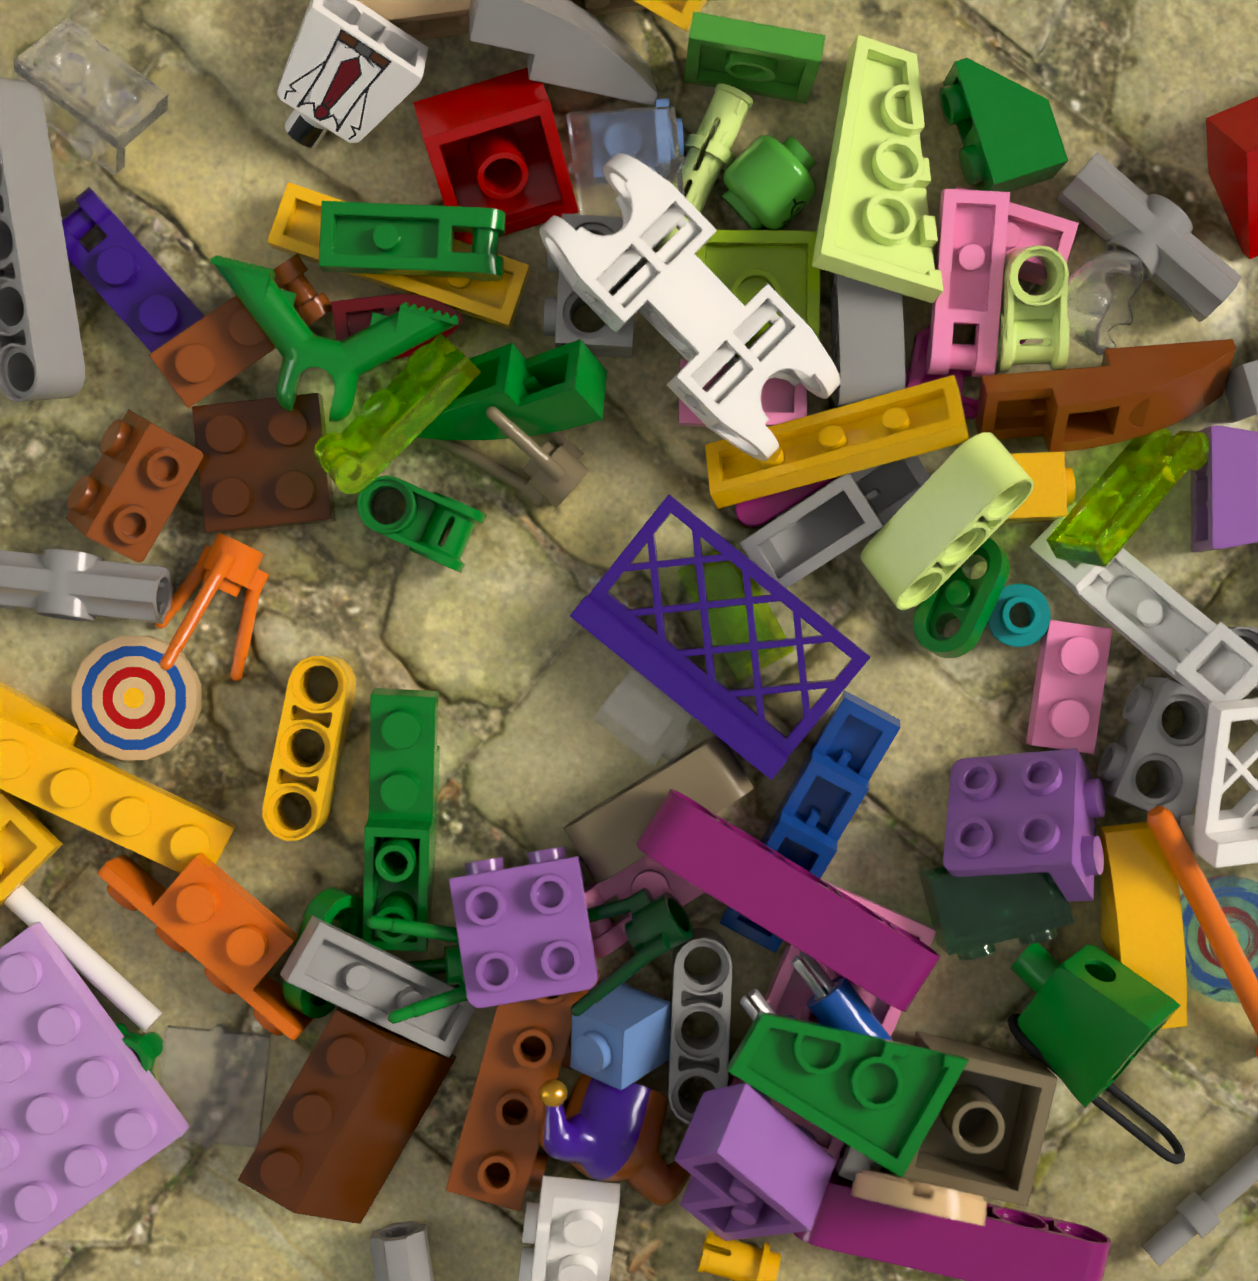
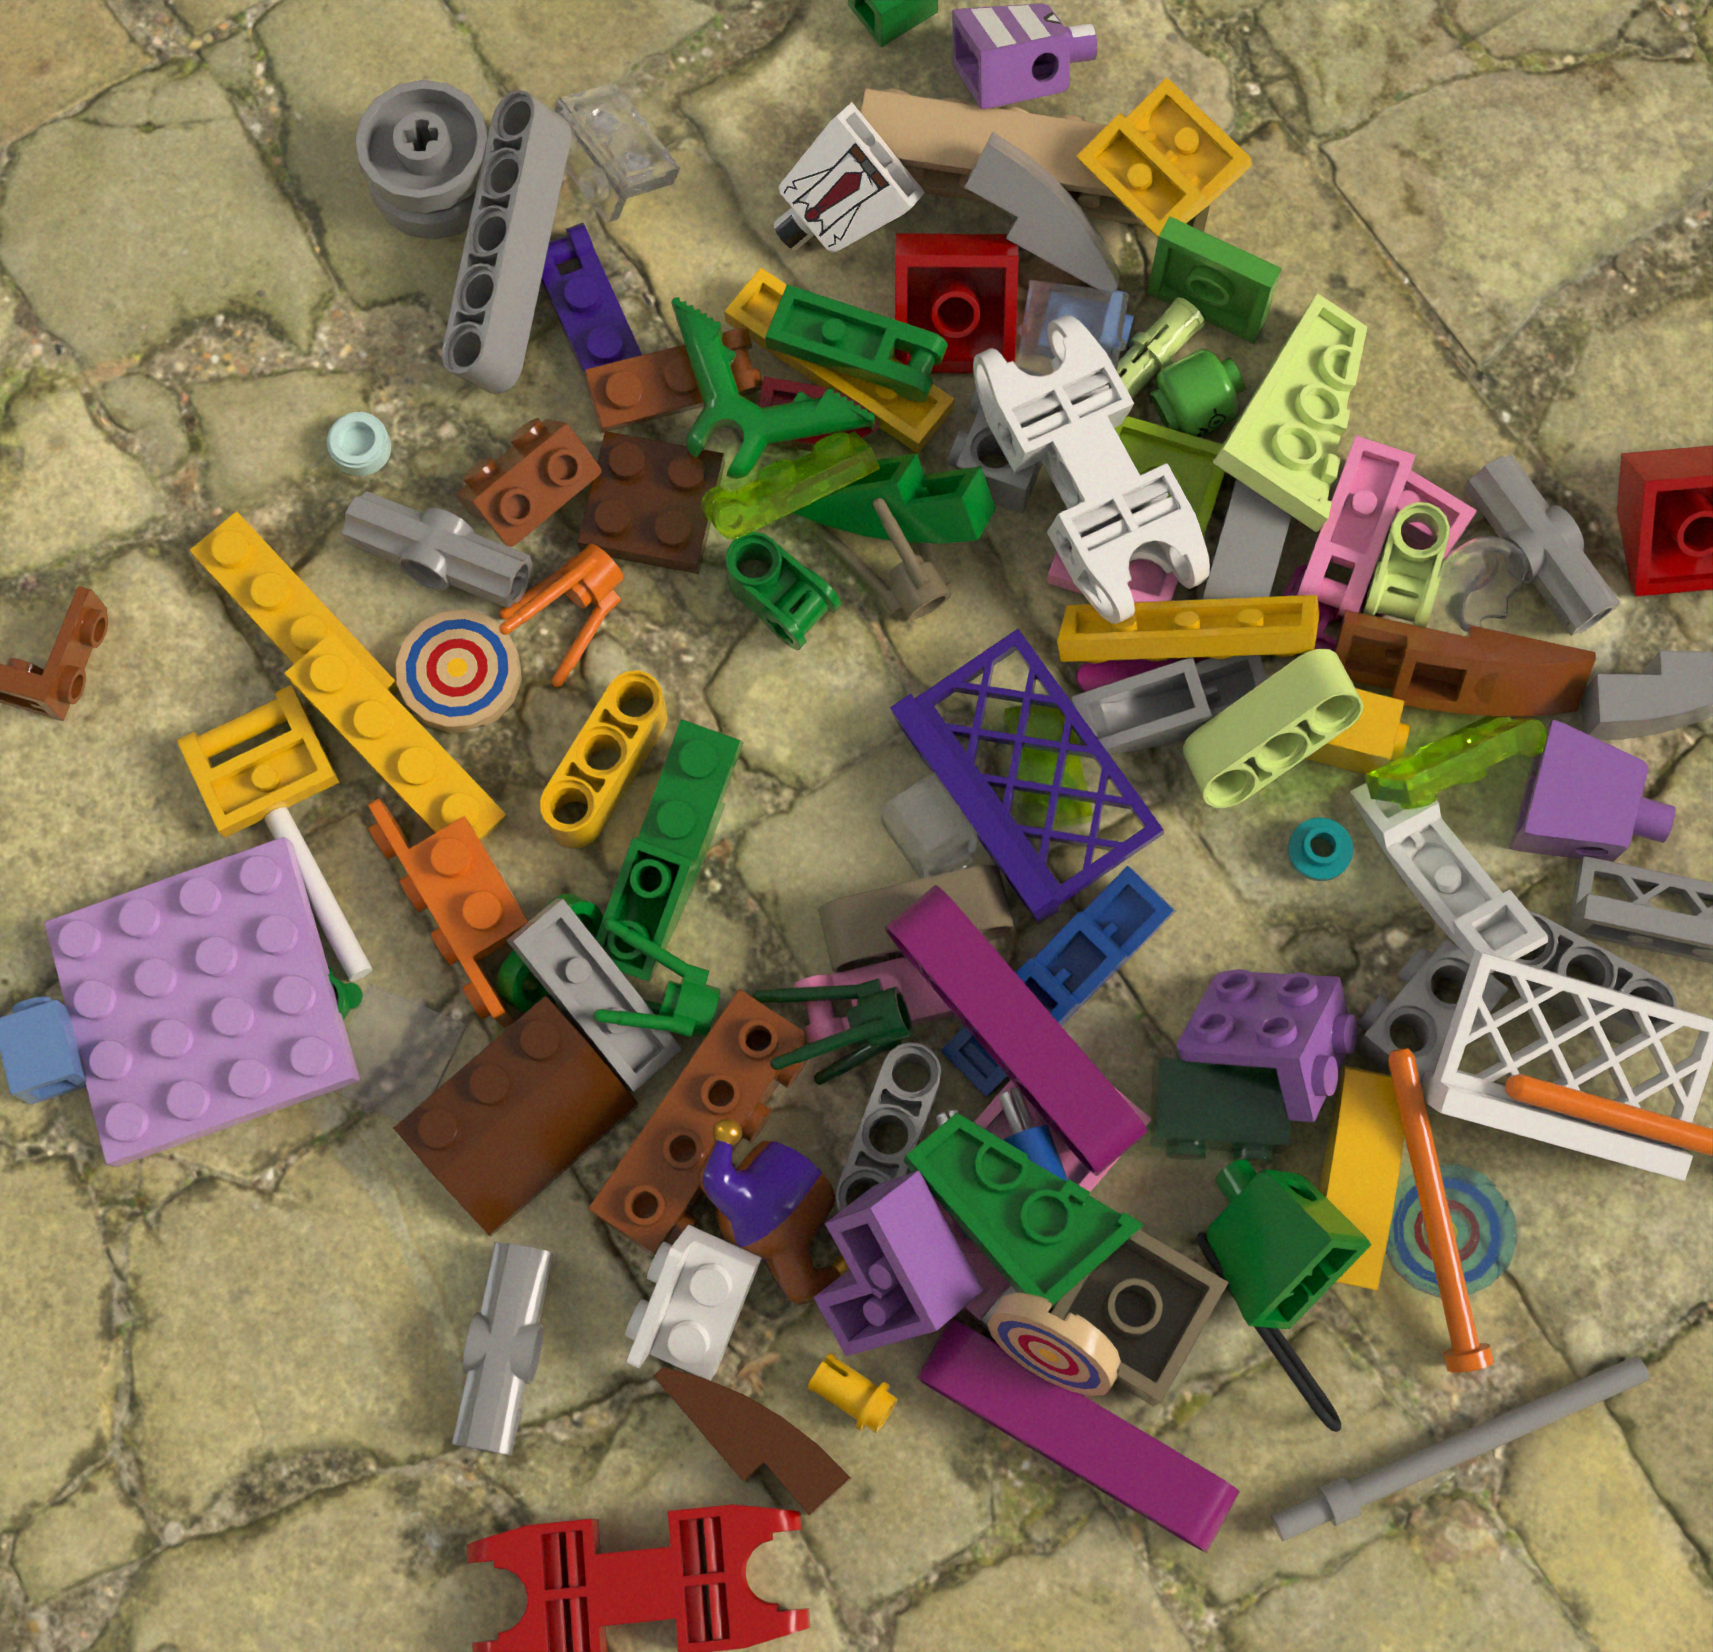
camera: 20 degrees right, 15 degrees down
medium lavender bracket [449,847,598,1008] -> none
medium blue brick [570,983,672,1090] -> none
green plate [913,537,1010,658] -> none
green slope [939,58,1068,192] -> none
bright pink plate [1026,620,1113,754] -> none

